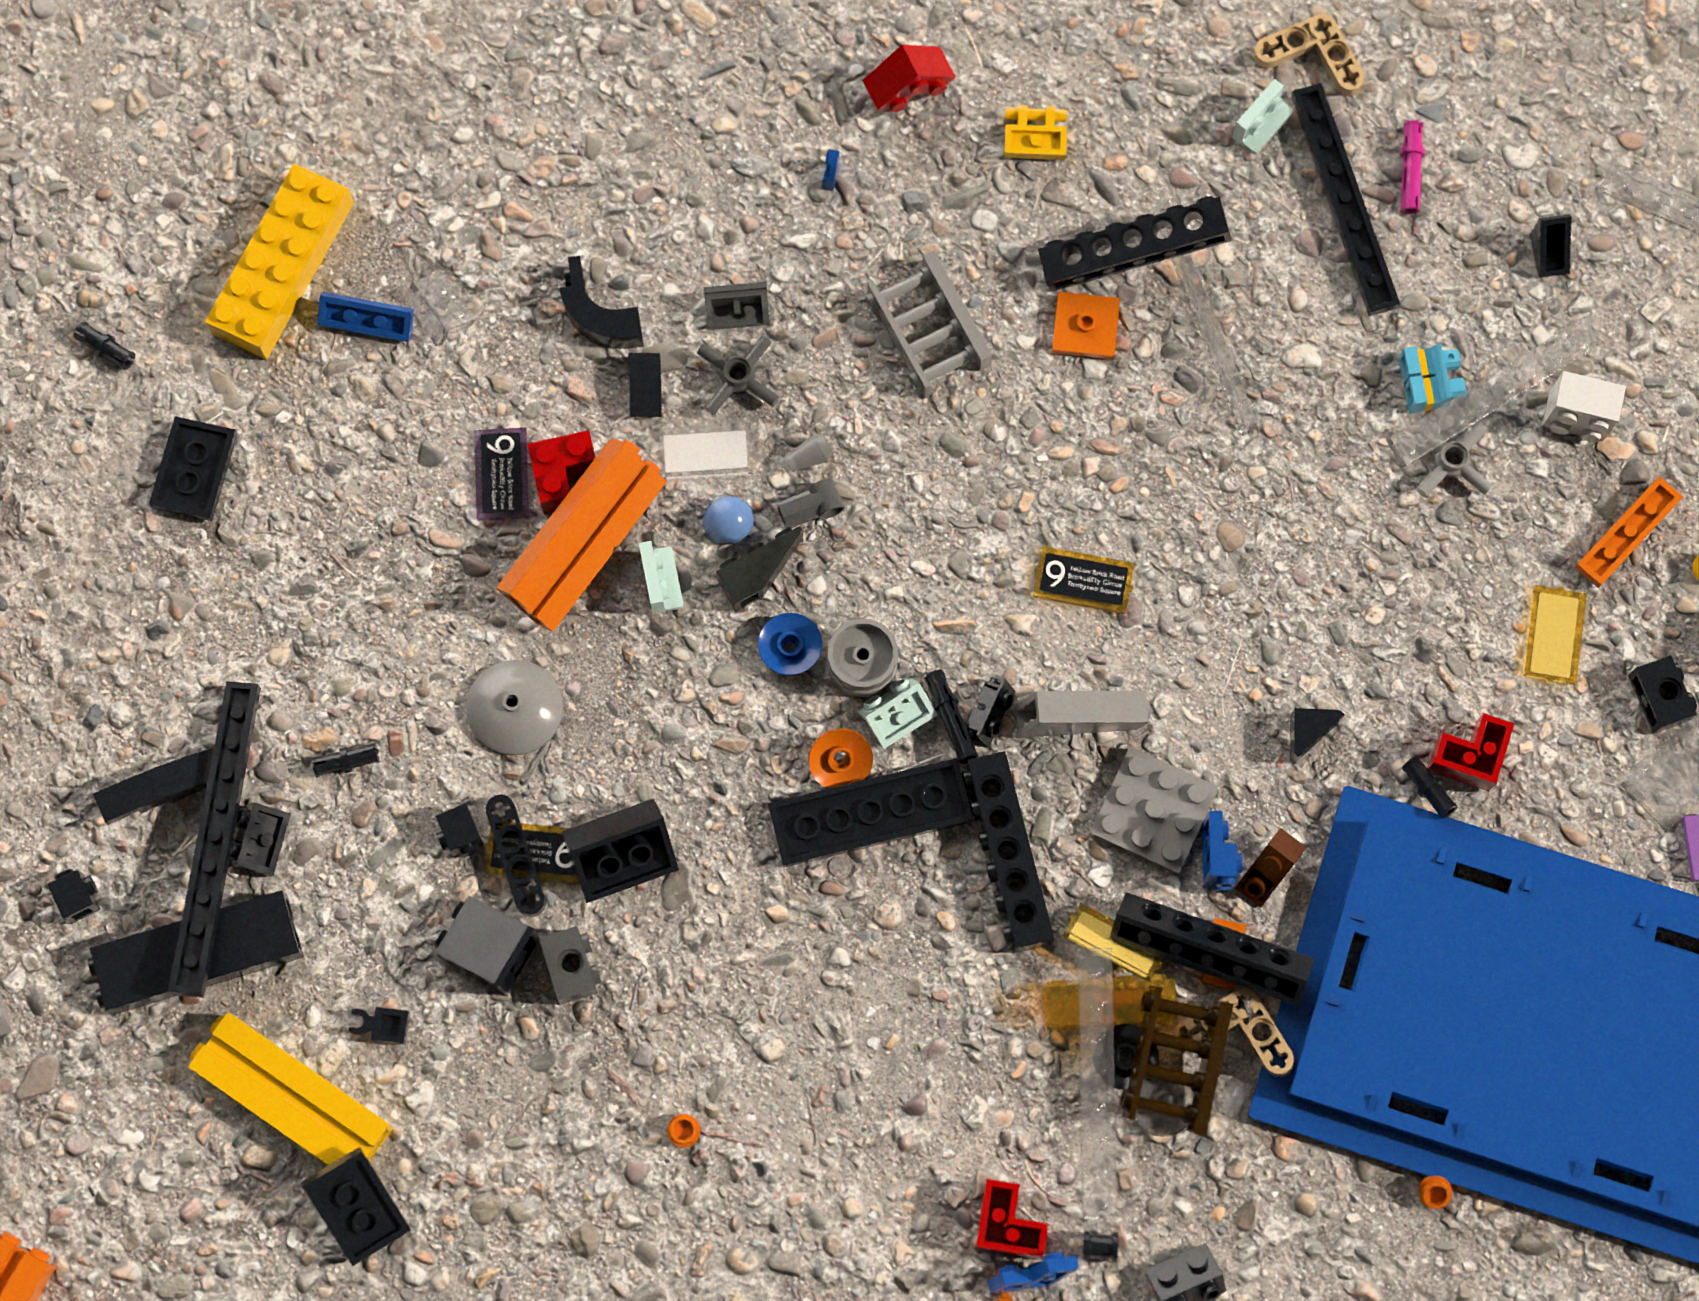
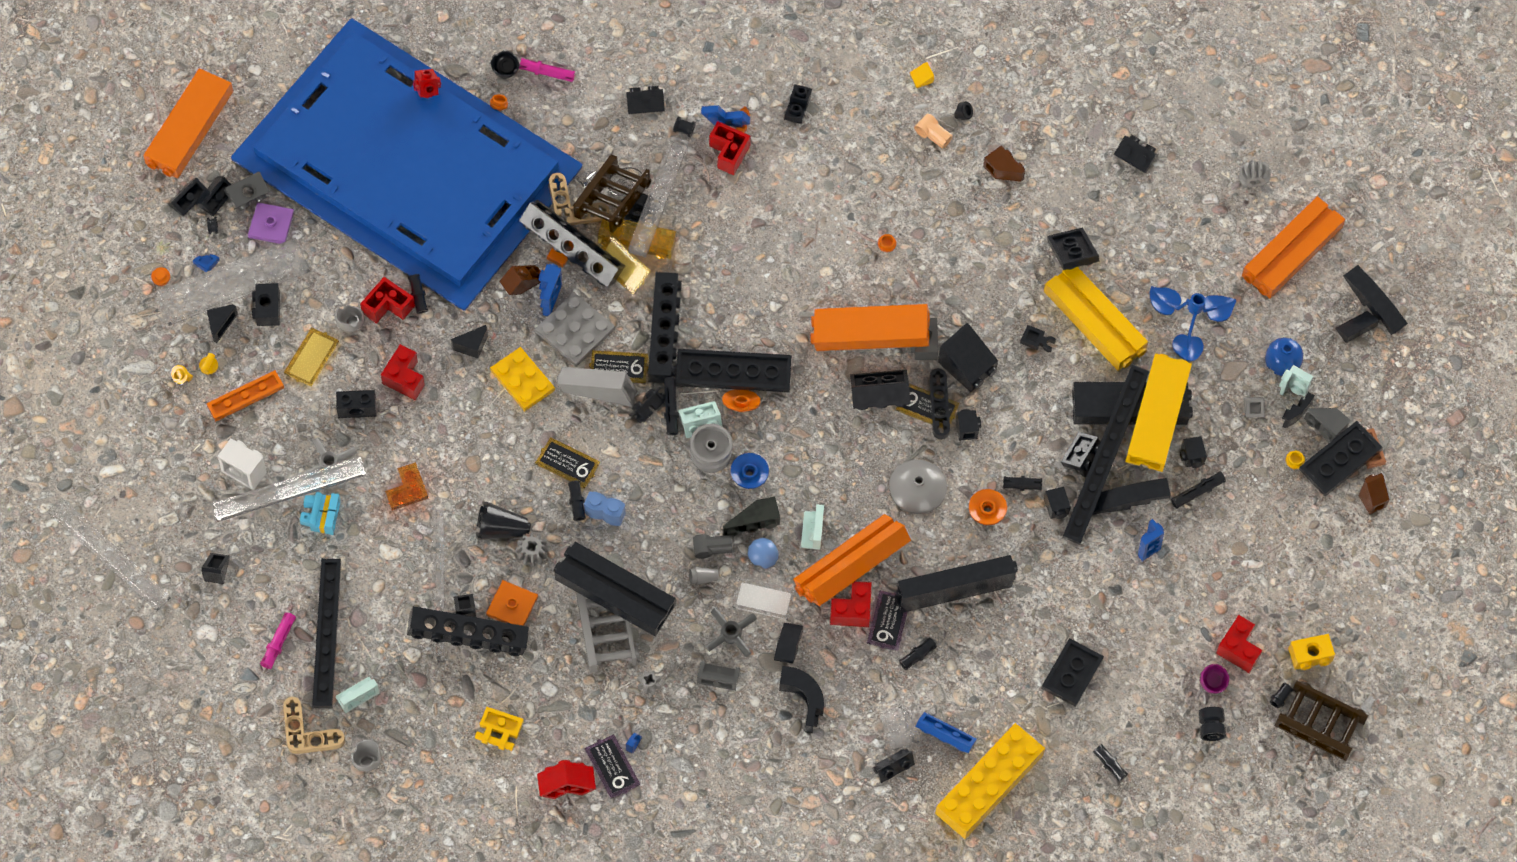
camera: 165 degrees left, 10 degrees down
none -> light grey hair [334,305,365,332]
none -> black brick [336,390,377,419]
none -> light grey hair [351,739,382,772]
none -> red brick [381,344,425,400]
none -> clear orange plate [385,462,428,511]
none -> red brick [413,69,441,98]
none -> black slope [454,594,476,617]
none -> black cone [476,501,531,540]
none -> black hair [490,50,520,79]
none -> yellow plate [490,346,555,412]
none -> light grey gear [515,532,549,567]
none -> dark pink pin [519,58,575,83]
none -> black brick [553,541,676,637]
none -> black pin [568,480,586,521]
none -> medium blue brick [584,492,626,526]
none -> piece [585,734,640,799]
none -> piece [589,350,649,383]
none -> light grey gear [638,670,661,695]
none -> orange brick [811,304,930,351]
none -> black hinge [873,749,915,783]
none -> black brick [895,555,1018,613]
none -> black pin [899,637,937,670]
none -> orange dish [968,489,1007,525]
none -> black brick [1044,486,1071,519]
none -> yellow brick [1125,354,1192,472]
none -> blue bracket [1138,519,1164,561]
none -> blue plant [1150,286,1236,362]
none -> black pin [1171,471,1226,509]

